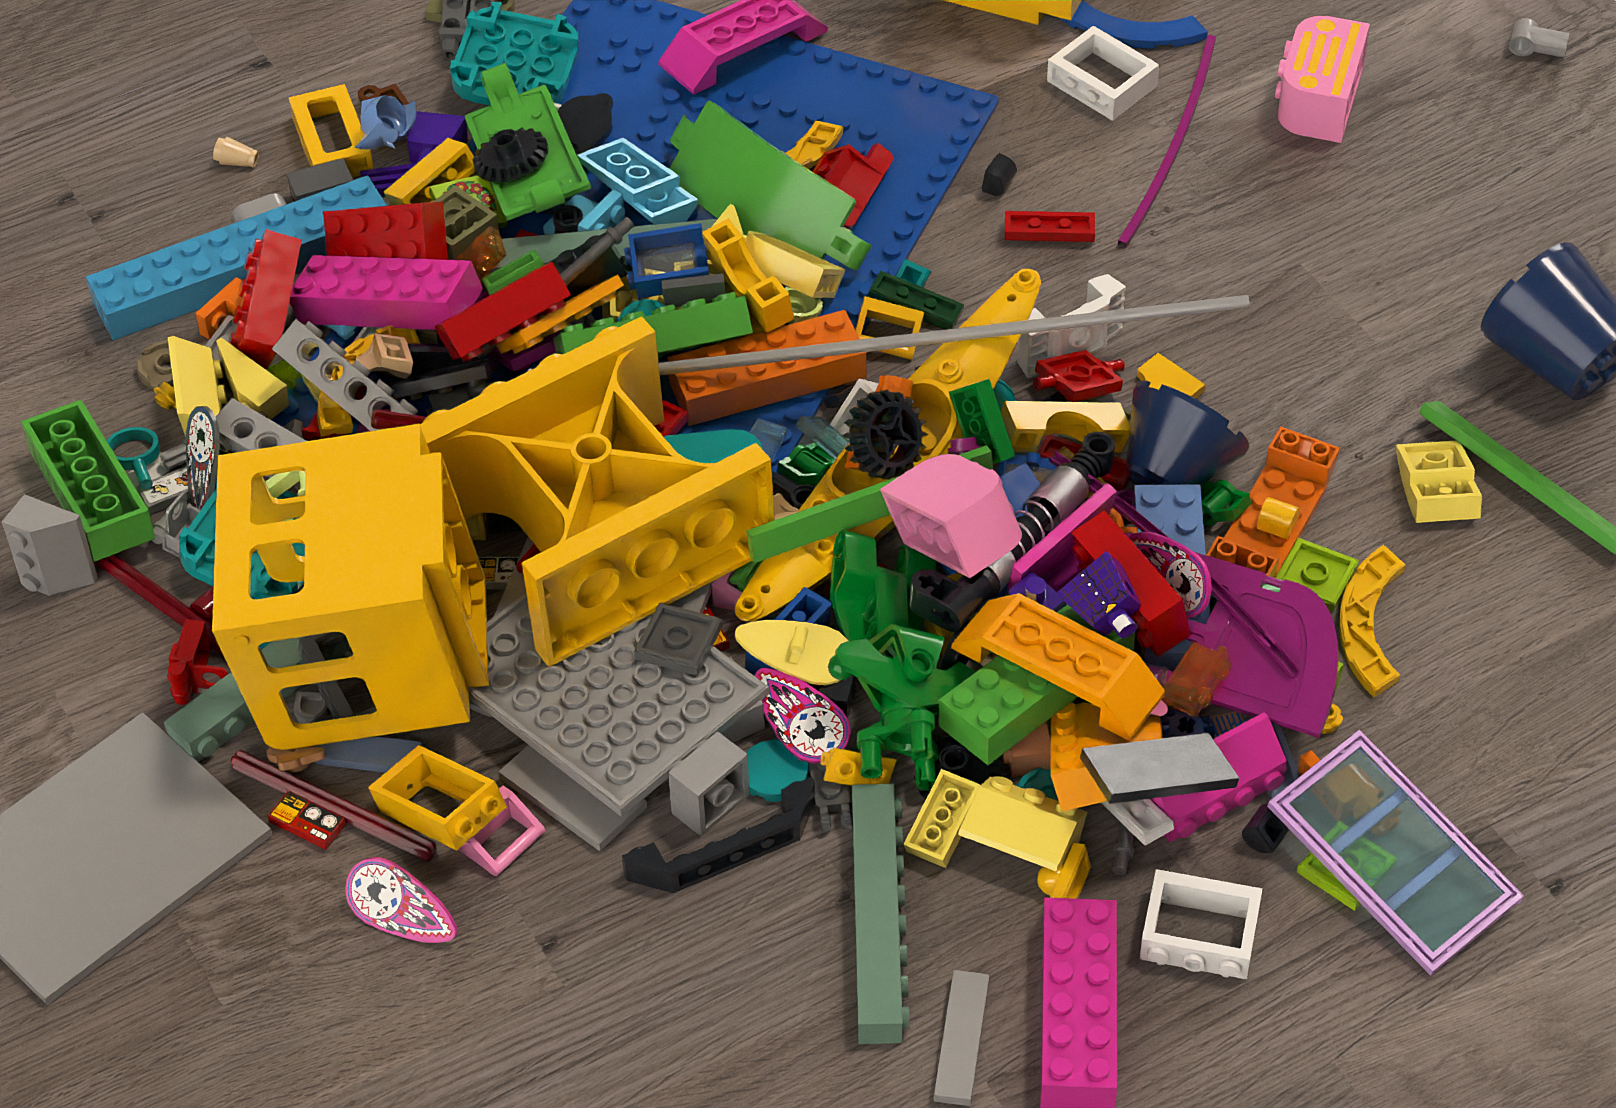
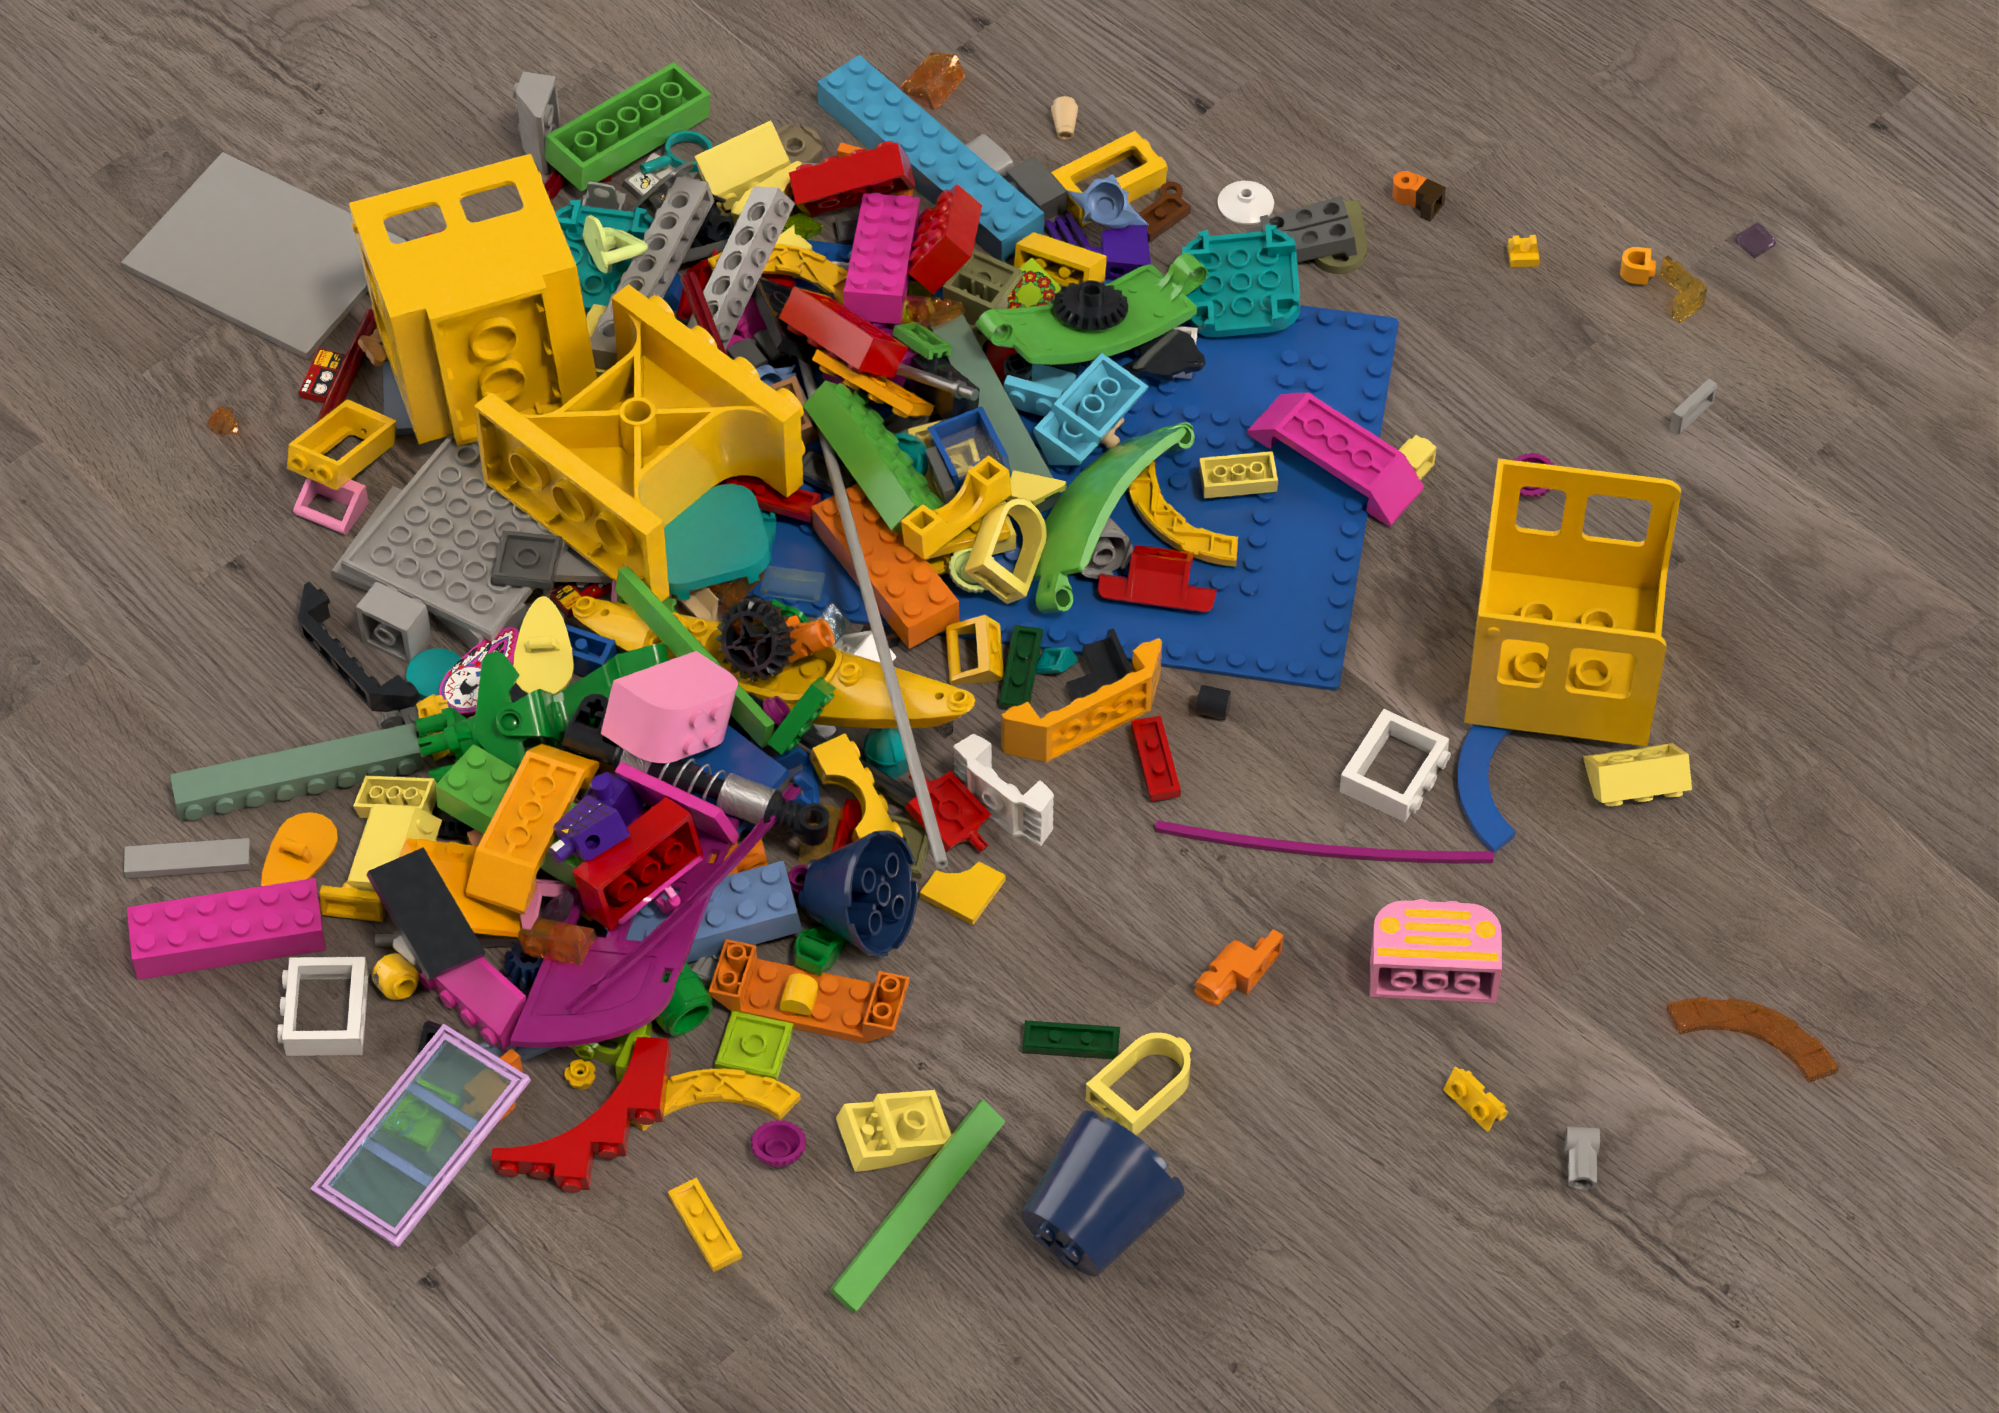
camera: 75 degrees right, 5 degrees up
shield [345,857,458,943] -> none
tan slope [356,333,413,379] -> none
none -> clear orange plate [207,405,238,434]
none -> light orange shield [261,812,338,886]
none -> yellow head [372,953,419,1000]
none -> red arch [491,1037,671,1193]
none -> yellow tile [668,1177,742,1272]
none -> magenta hat [750,1120,806,1168]
none -> clear orange bracket [901,52,966,110]
none -> light orange slope [1001,638,1162,762]
none -> dark green tile [1022,1020,1120,1060]
none -> black panel [1065,628,1133,702]
none -> light yellow window [1086,1033,1191,1136]
none -> orange plate [1194,929,1284,1006]
none -> light yellow piece [1199,451,1278,498]
none -> white dish [1218,181,1274,226]
none -> yellow hinge [1443,1067,1508,1132]

